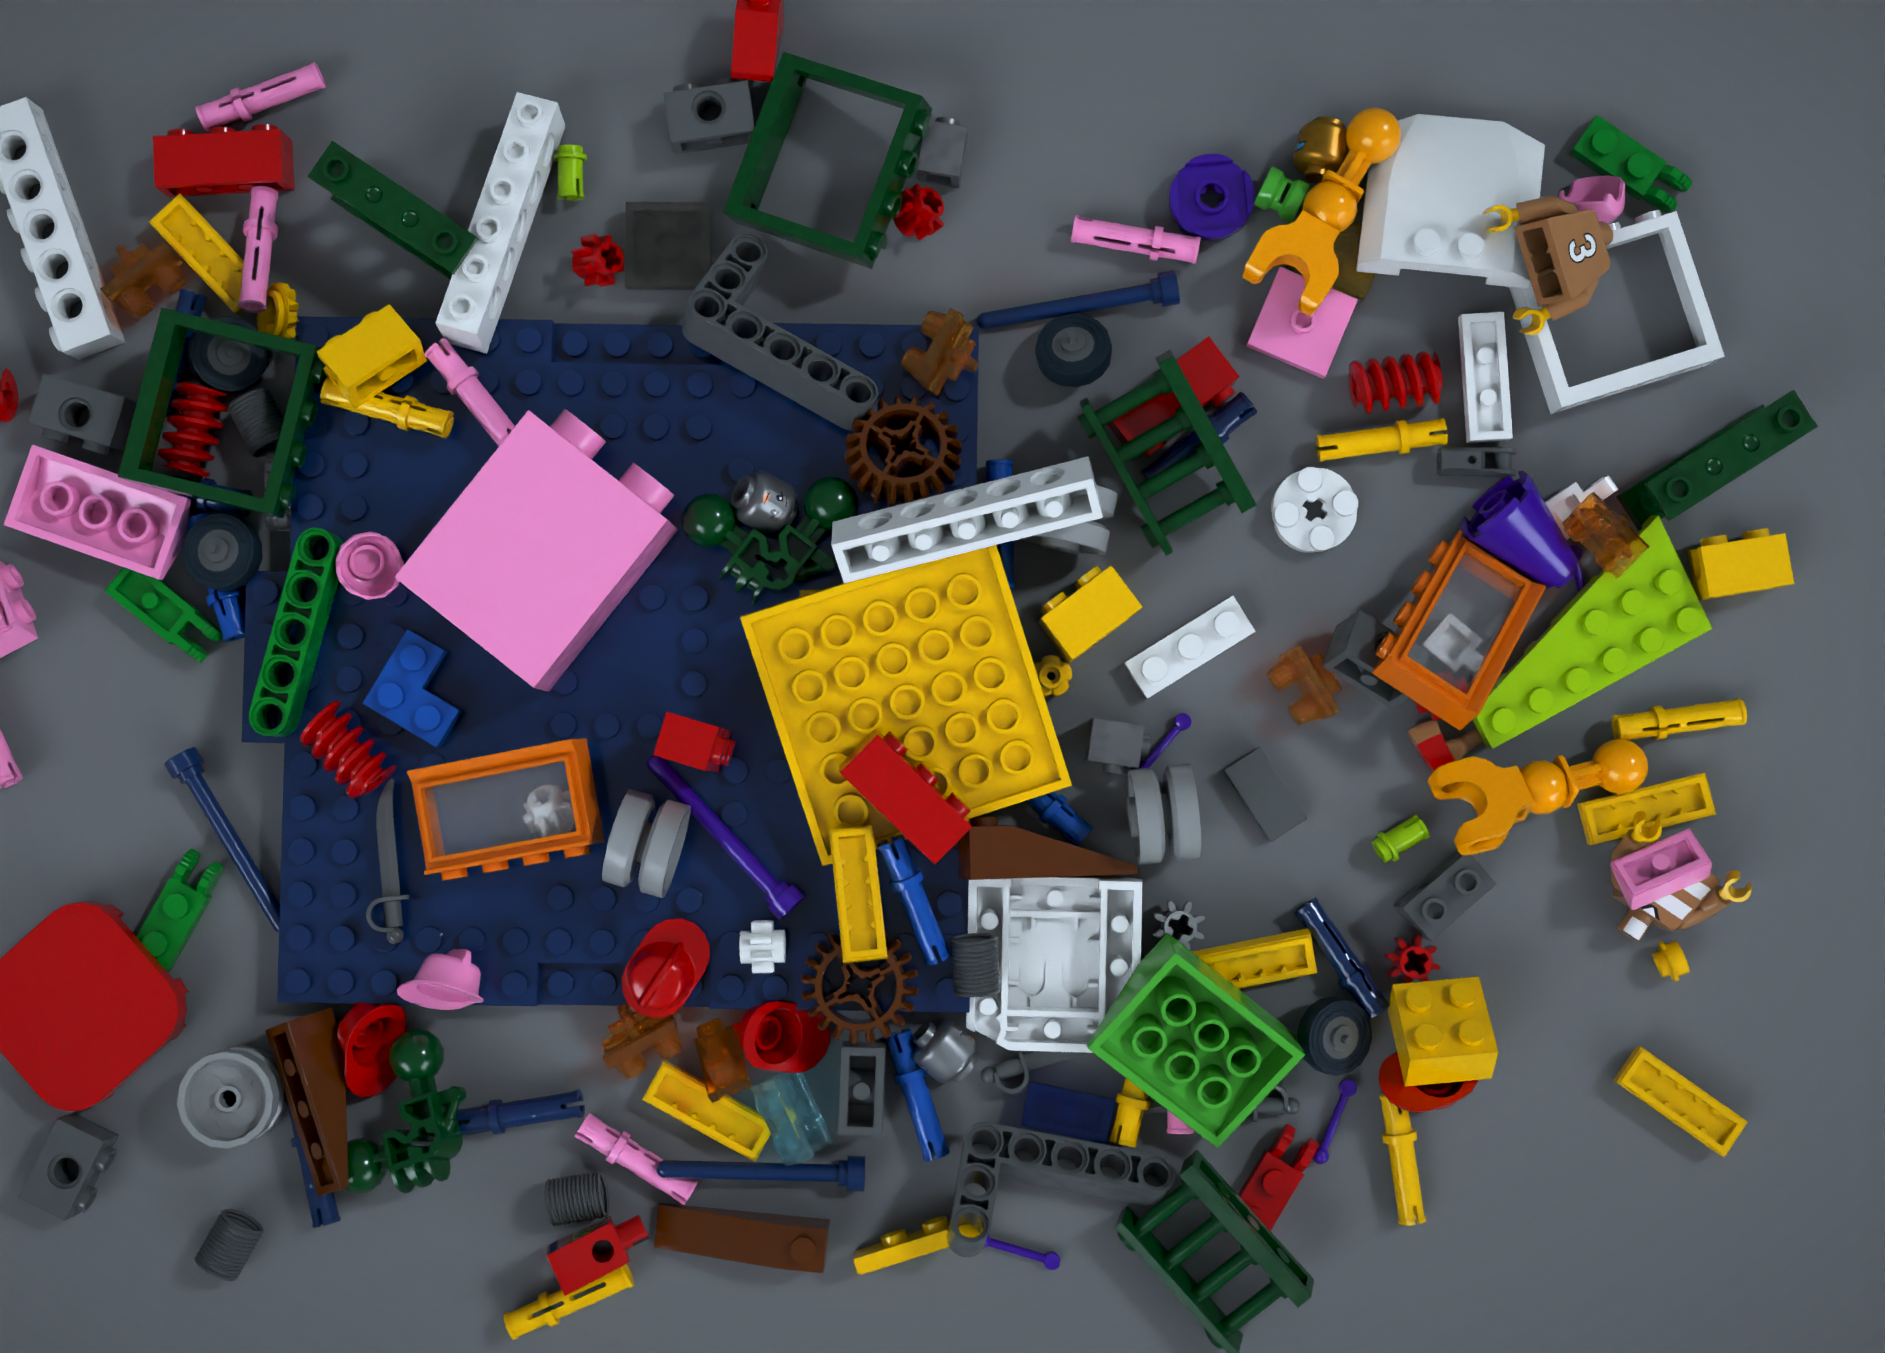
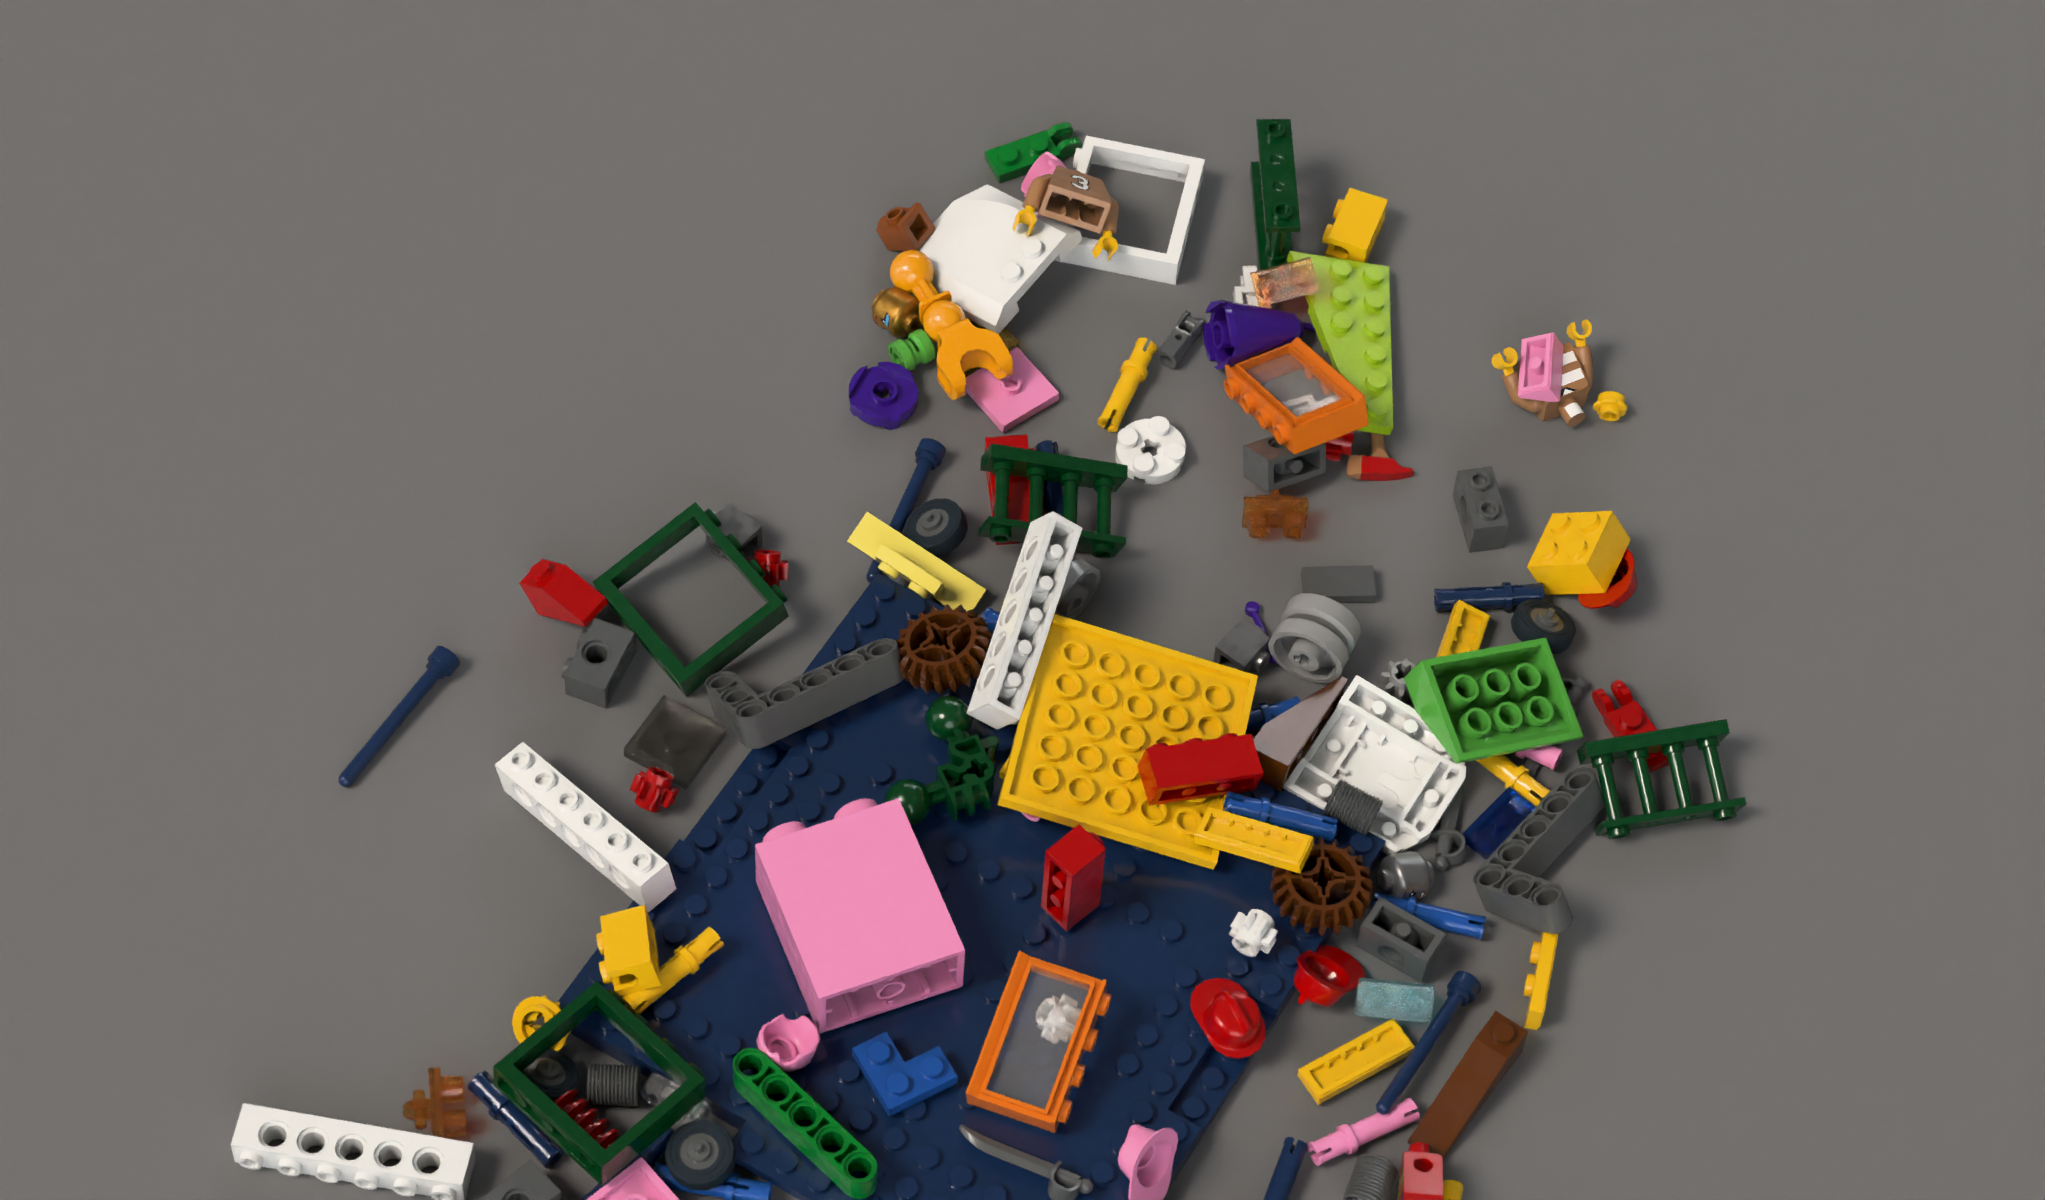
camera: 65 degrees left, 30 degrees down
yellow plate [149,193,269,316] -> none
red brick [152,124,294,198] -> none
bright pink pin [195,62,326,132] -> none
bright pink pin [238,186,279,313] -> none
red piece [300,700,397,798] -> none
dark green fence [307,141,478,280] -> none
bright pink pin [424,338,515,447] -> none
lime pin [553,144,587,201] -> none
light grey wheel [602,789,691,898] -> none
clear orange hips [602,1002,682,1080] -> none
dark purple piece [647,755,805,921] -> none
clear orange hips [695,1018,753,1103] -> none
flat silver head [731,470,798,535] -> none
clear orange hips [901,308,979,396] -> none
dark purple hinge [984,1234,1060,1270] -> none
yellow brick [1038,565,1143,664] -> none
bright pink pin [1071,215,1201,264] -> none
white plate [1123,596,1256,699] -> none
dark purple hinge [1313,1079,1357,1164] -> none
red piece [1348,351,1443,414] -> none
lime pin [1371,814,1430,863] -> none
yellow pin [1379,1093,1426,1226] -> none
red gear [1384,934,1440,983] -> none
light orange piece [1427,739,1648,856] -> none
white plate [1458,312,1513,443] -> none
yellow plate [1577,773,1716,845] -> none
yellow pin [1611,698,1747,740] -> none
yellow plate [1613,1045,1748,1157] -> none
none -> light yellow bracket [847,512,987,611]
none -> dark orange brick [876,203,936,251]

